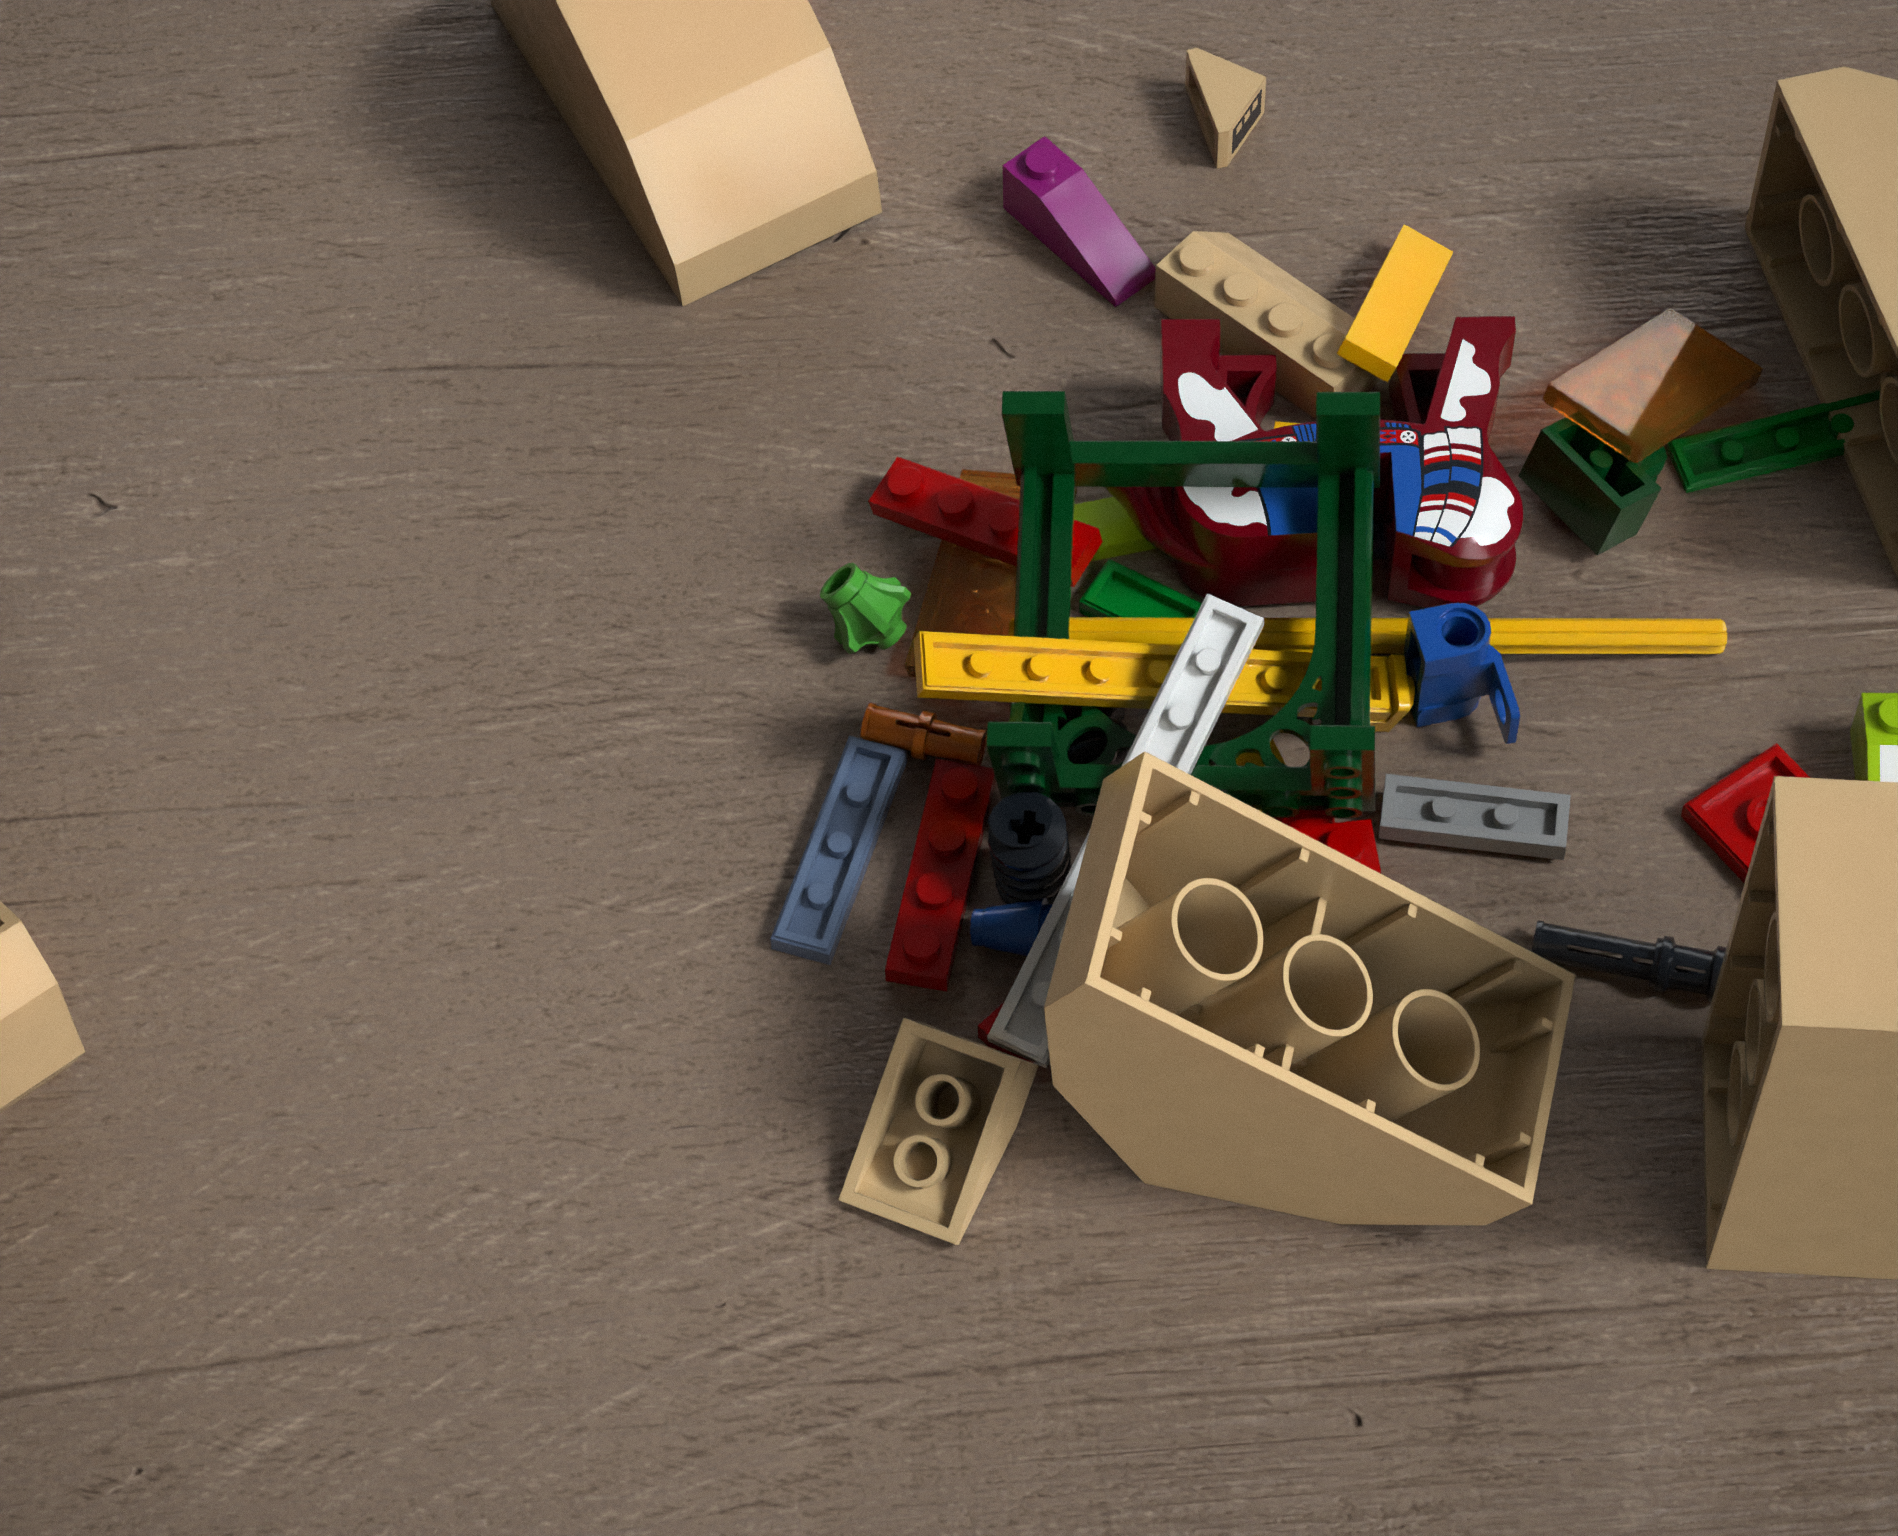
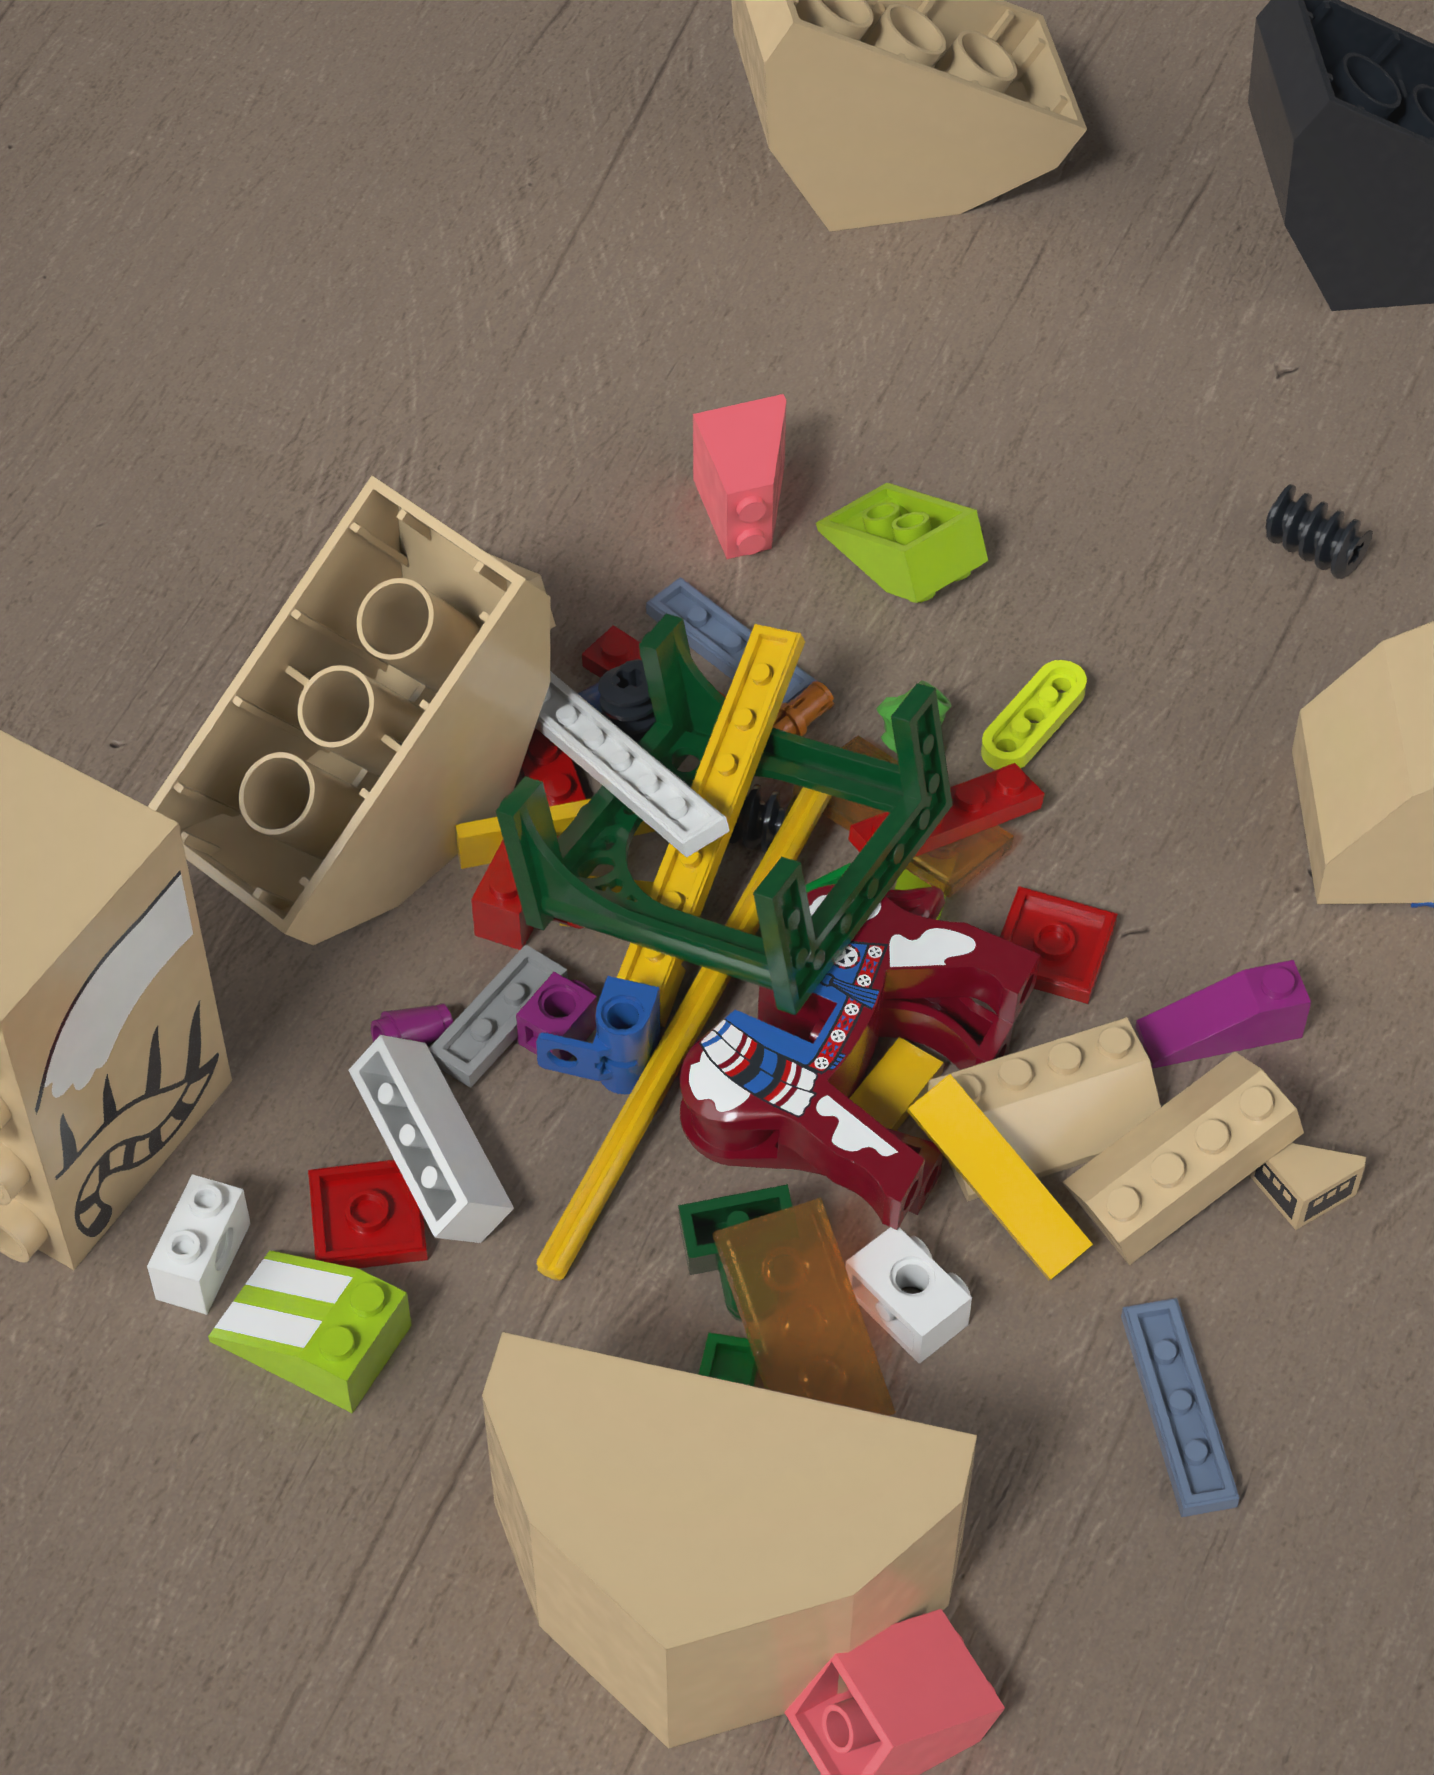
camera: 115 degrees right, 5 degrees down
black pin [1531,920,1727,1002] -> none
none -> white brick [348,1035,514,1243]
none -> magenta cone [371,1003,453,1046]
none -> magenta brick [516,972,597,1061]
none -> coral slope [693,394,786,559]
none -> lime slope [816,483,988,603]
none -> white brick [844,1227,972,1364]
none -> neon yellow plate [981,660,1087,770]
none -> red tile [1000,886,1118,1004]
none -> tan slope [1063,1052,1304,1265]
none -> sand blue tile [1121,1298,1240,1517]
none -> black piece [1265,484,1373,579]

